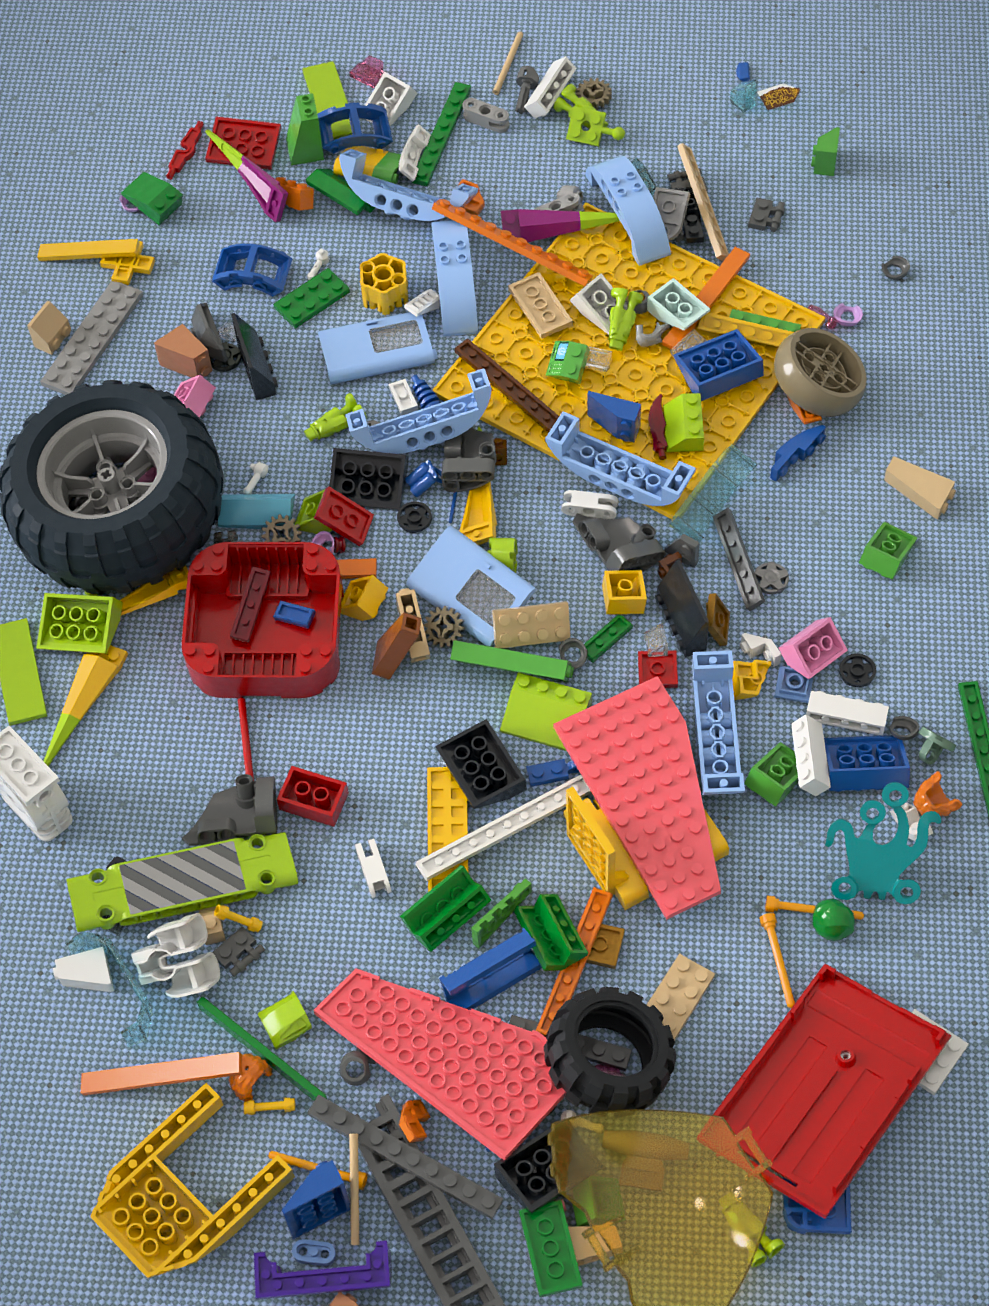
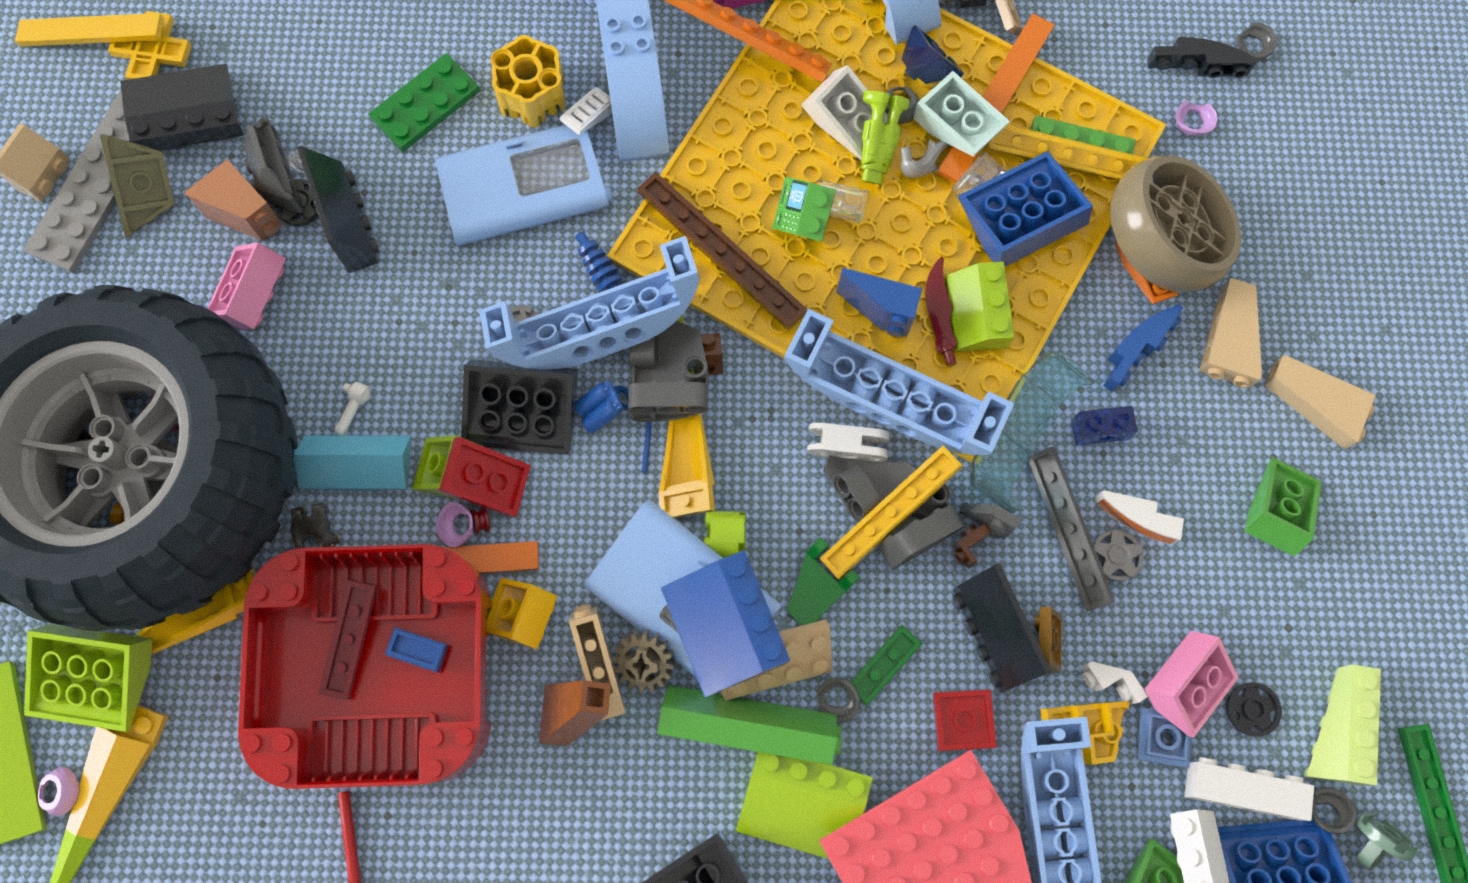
camera: 10 degrees left, 15 degrees up
blue window [212,244,293,297] -> none
dark tan gear [261,514,302,542] -> none
lime piece [304,393,367,442] -> none
white piece [307,249,329,280] -> none
white plate [389,379,418,415] -> none
black wheel [397,501,432,533] -> none
tan plate [508,272,573,339] -> none
yellow slope [602,570,647,614] -> none
clear slope [644,623,668,657] -> none
clear pink piece [807,304,837,330] -> none
none -> lavender piece [38,766,79,817]
none -> olive wing [99,133,175,237]
none -> black slope [120,64,244,150]
none -> slope [661,550,790,698]
none -> green flag [787,537,860,626]
none -> yellow tile [820,445,963,580]
none -> clear blue slope [901,25,964,84]
none -> clear blue brick [1071,406,1138,446]
none -> white slope [1095,490,1184,545]
none -> black slope [1147,37,1257,78]
none -> tan slope [1199,278,1262,388]
none -> yellowish green wedge [1304,664,1381,786]

